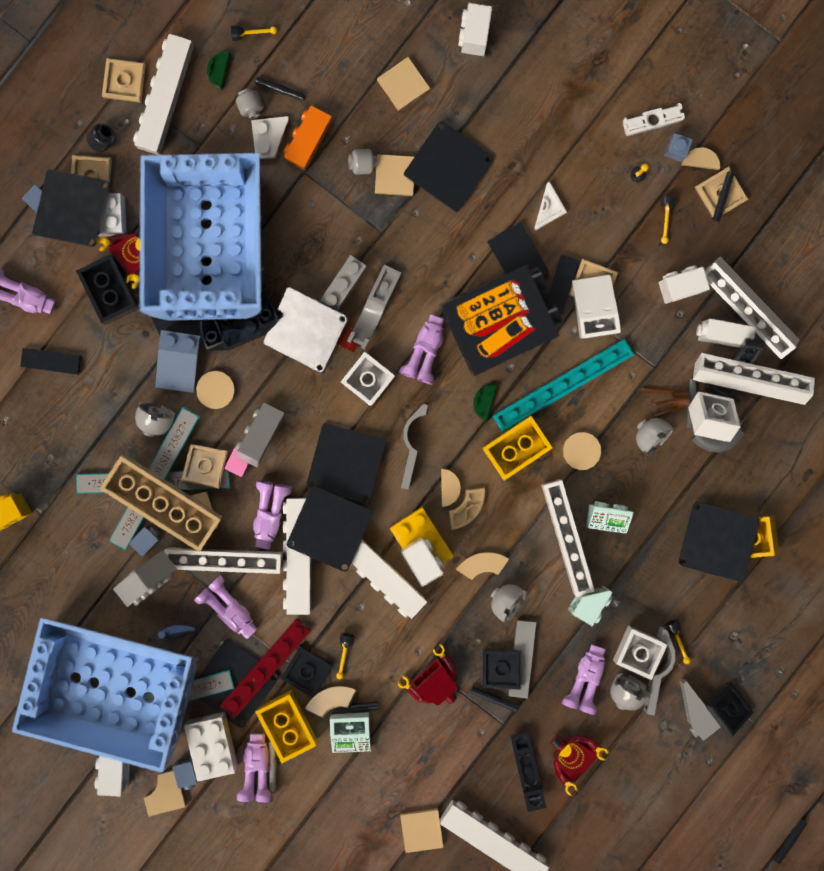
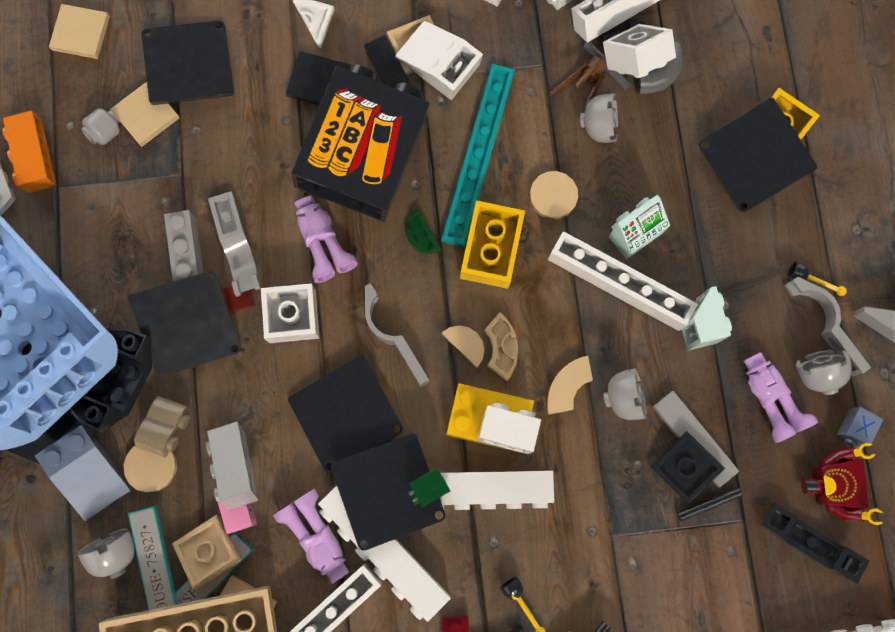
camera: 50 degrees left, 10 degrees down
dark red torso [398,644,457,706] -> none
white brick [613,625,667,680] -> none
none -> dark tan brick [134,396,190,458]
none -> dark green brick [408,467,451,508]
none -> sand blue brick [837,407,883,449]

